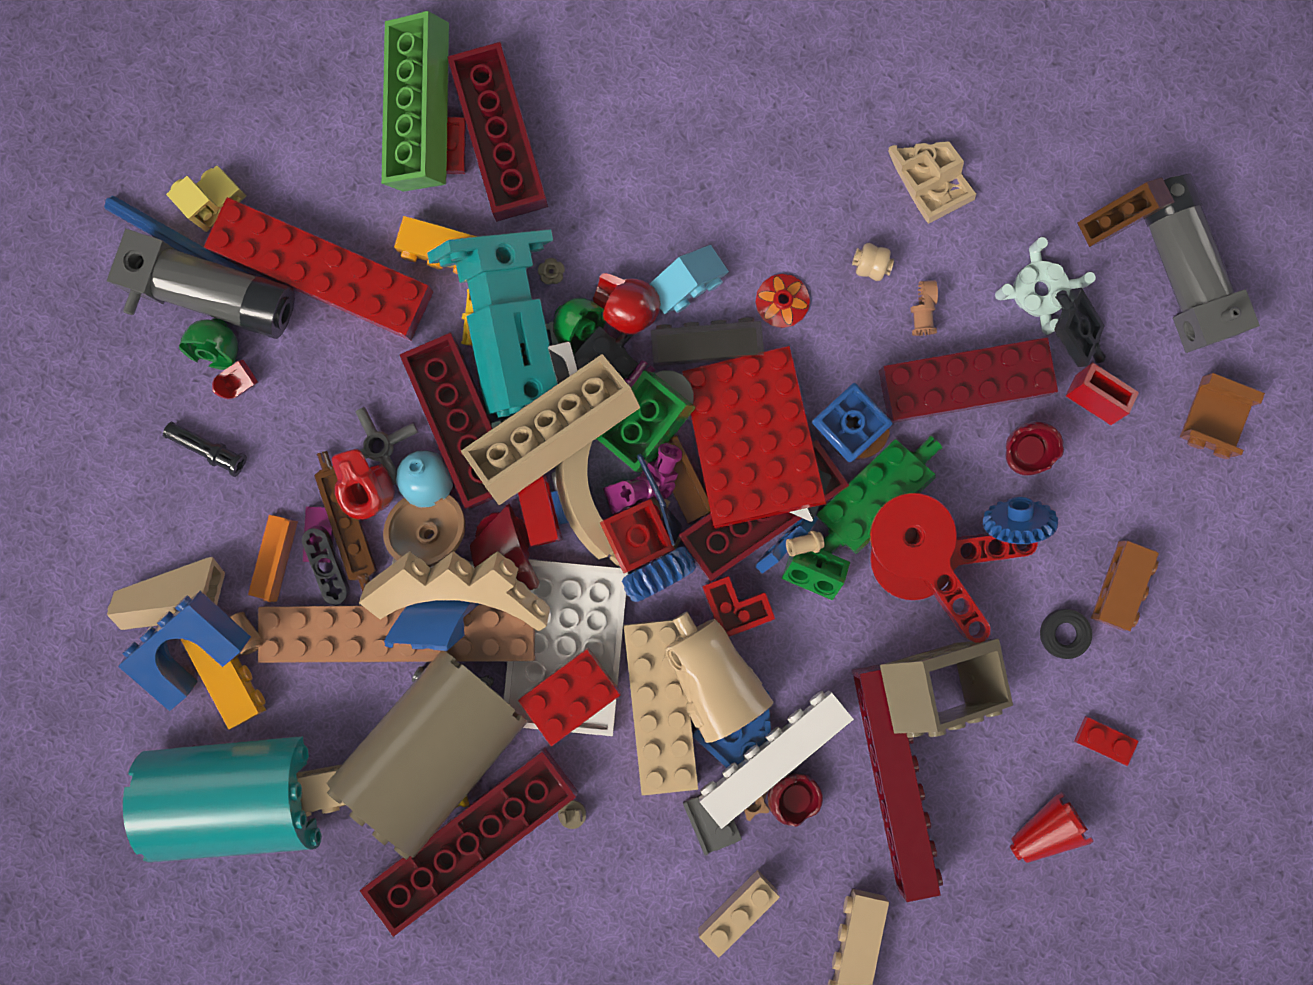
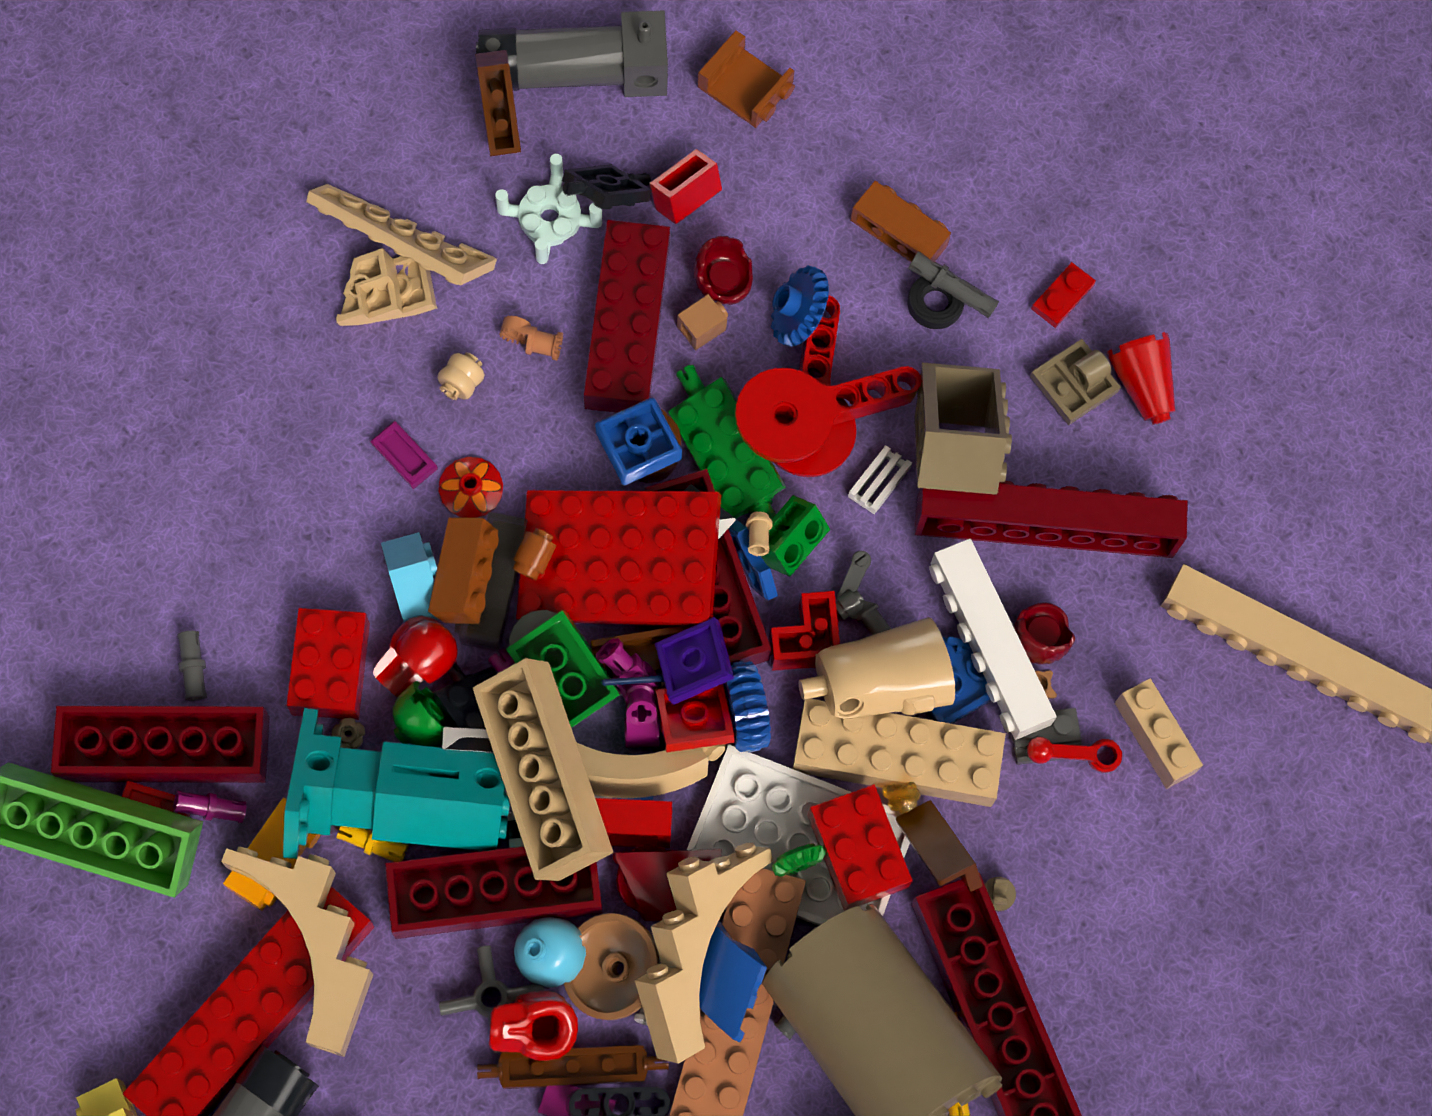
camera: 80 degrees left, 15 degrees down
none -> magenta pin [173,790,247,823]
none -> dark grey pin [177,631,207,701]
none -> tan arch [221,847,373,1057]
none -> red brick [286,608,370,720]
none -> tan wing [306,184,497,285]
none -> magenta tile [370,421,438,490]
none -> dark orange brick [428,517,499,624]
none -> dark orange brick [512,528,557,580]
none -> dark purple plate [655,617,734,705]
none -> medium nougat brick [677,294,728,350]
none -> green gear [772,843,826,877]
none -> dark grey pin [836,551,891,635]
none -> white tile [848,445,912,515]
none -> clear yellow plate [882,782,921,813]
none -> reddish brown panel [896,800,983,892]
none -> dark grey pin [907,251,999,319]
none -> red piece [1027,737,1122,773]
none -> dark tan plate [1030,339,1121,425]

